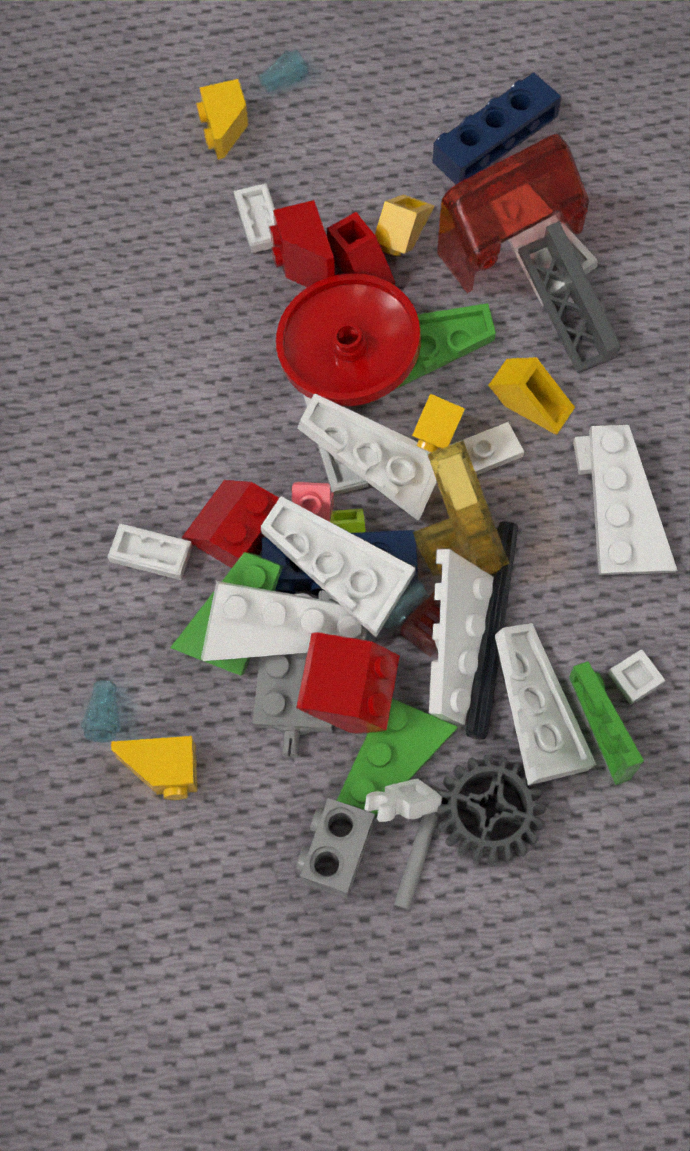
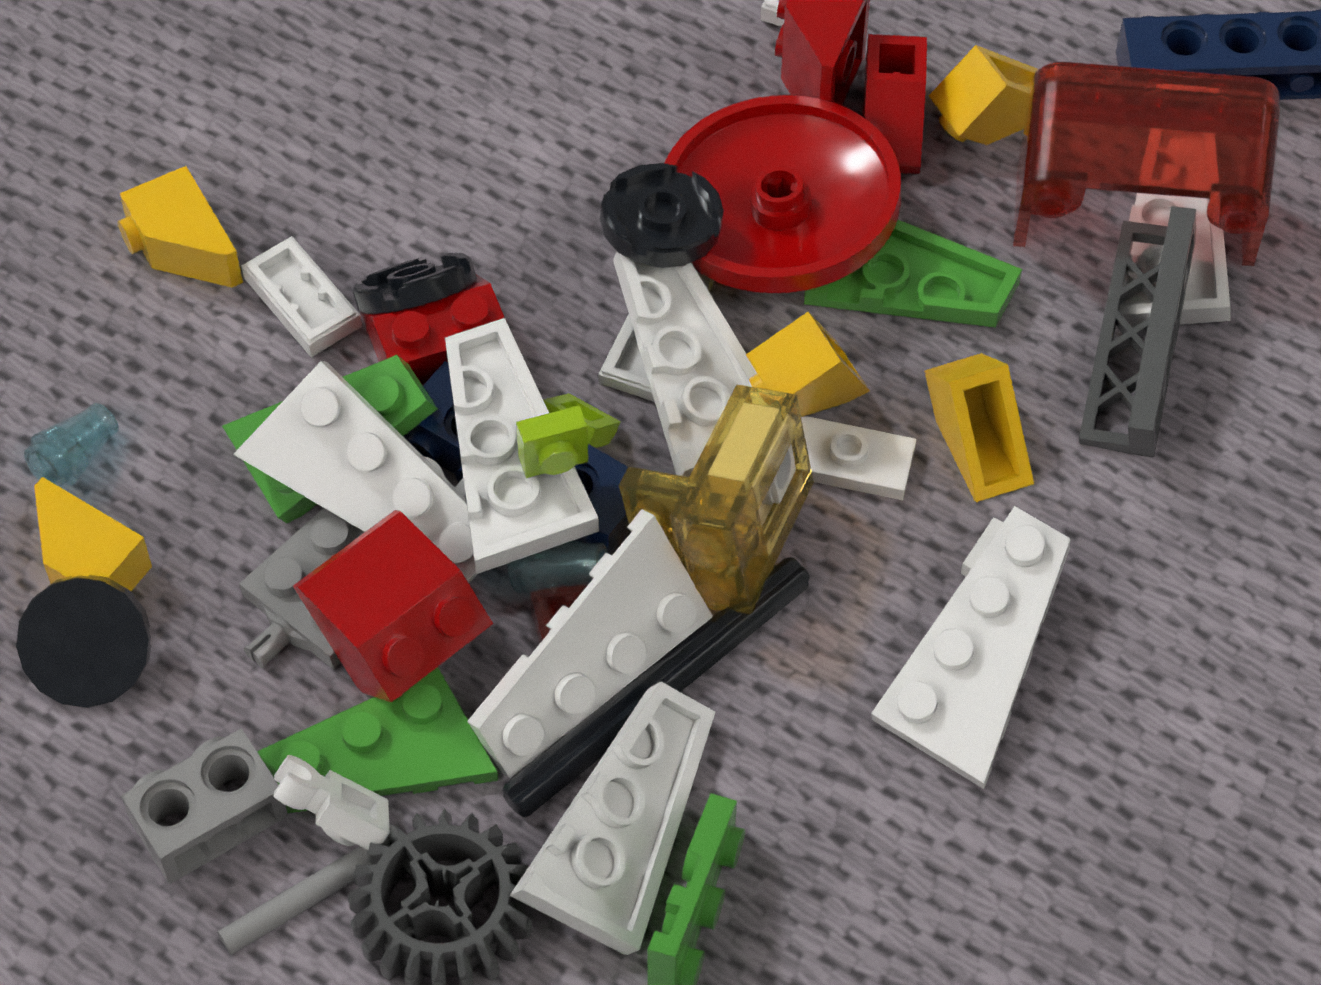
camera: 35 degrees right, 10 degrees down
coral bracket [292,482,334,522] -> none
white plate [608,649,665,705] -> none
none -> black tile [16,575,152,708]
none -> yellow slope [117,166,243,288]
none -> black tile [352,253,477,314]
none -> lime plate [516,405,588,478]
none -> black tile [600,163,724,268]

